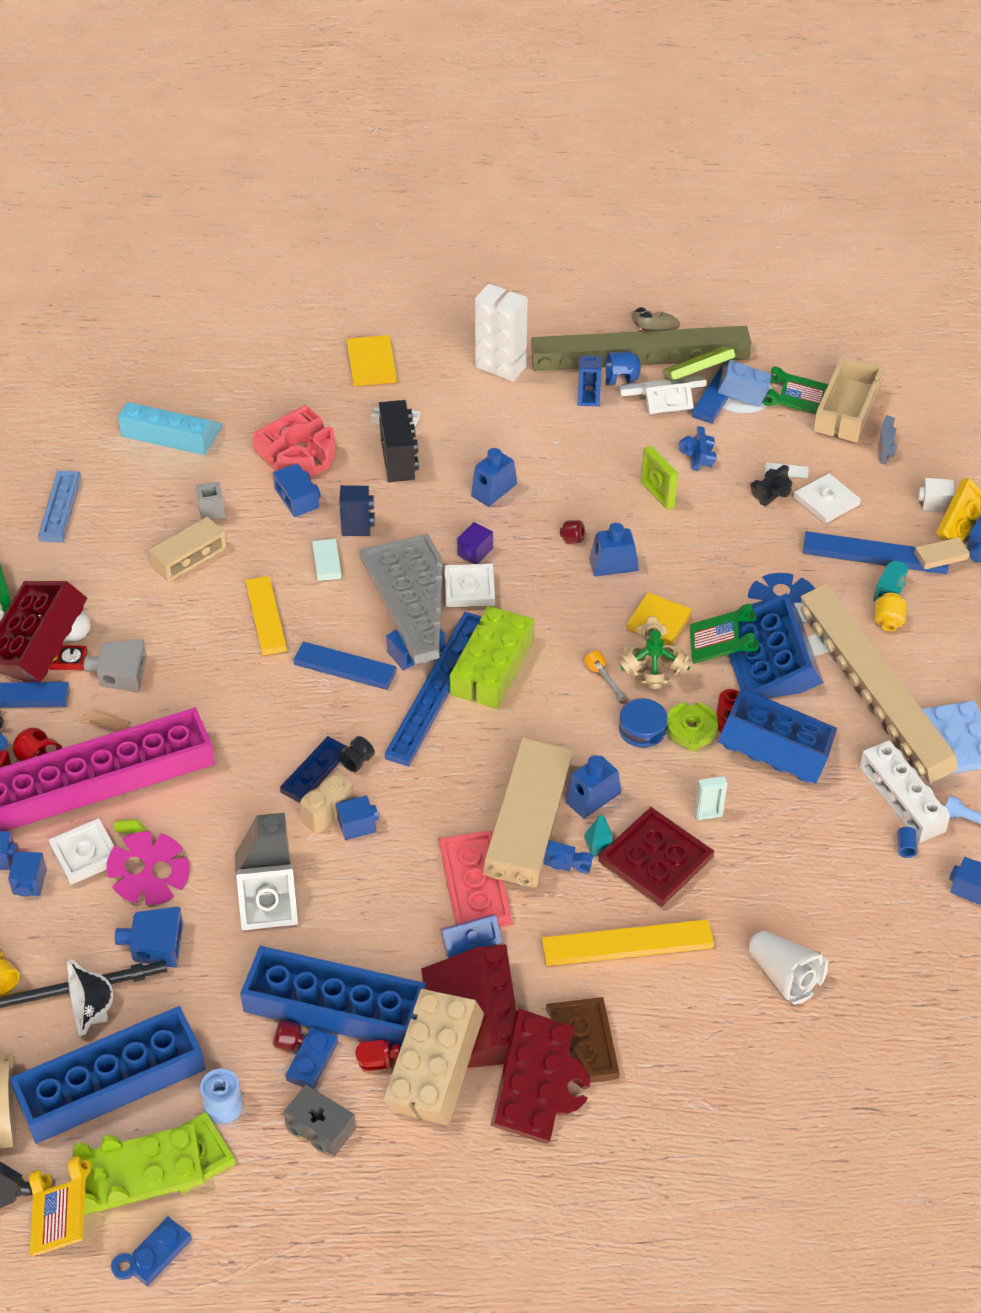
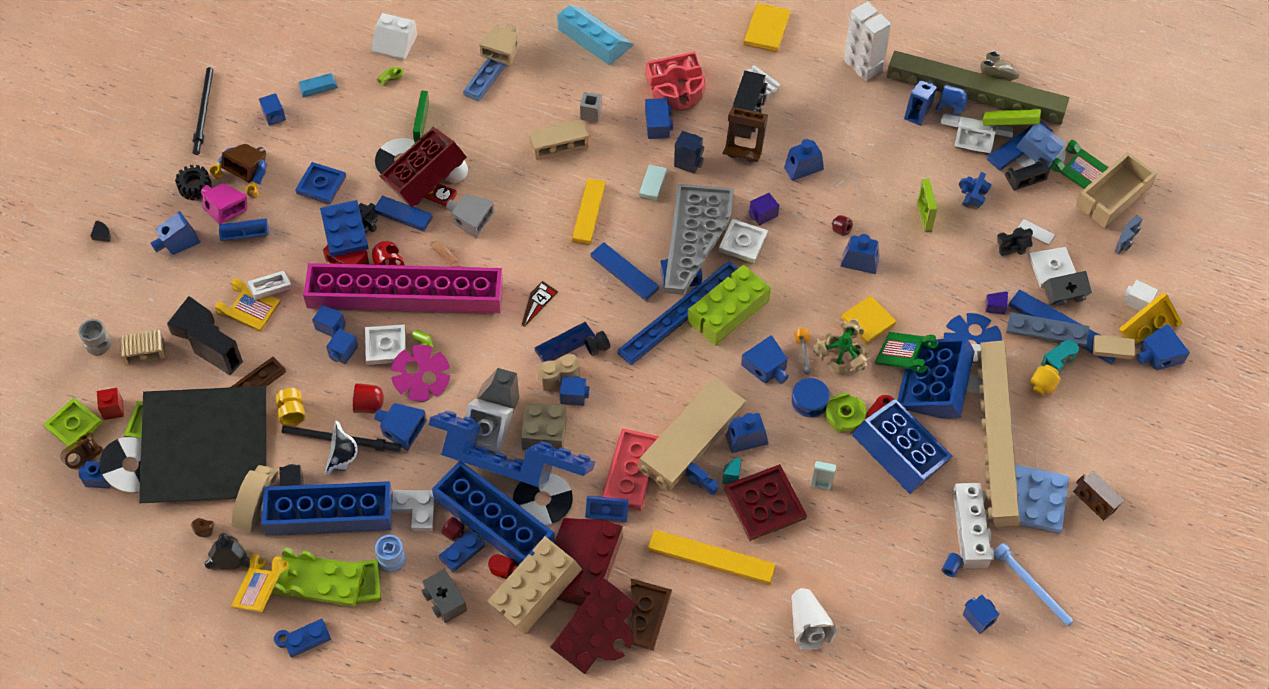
camera: 25 degrees right, 10 degrees up
none -> black brick [279,464,304,486]
none -> red helmet [353,383,384,414]
none -> white plate [392,490,435,531]
none -> blue bracket [428,411,595,487]
none -> tan torso [479,24,519,66]
none -> sticker [513,473,573,525]
none -> dark tan brick [521,402,567,450]
none -> sticker [522,281,558,327]
none -> reddish brown window [723,107,768,162]
none -> blue torso [741,335,789,384]
none -> dark purple slope [986,291,1008,315]
none -> black hinge [1005,158,1050,191]
none -> sand blue plate [1006,312,1090,347]
none -> dark grey brick [1043,271,1092,306]

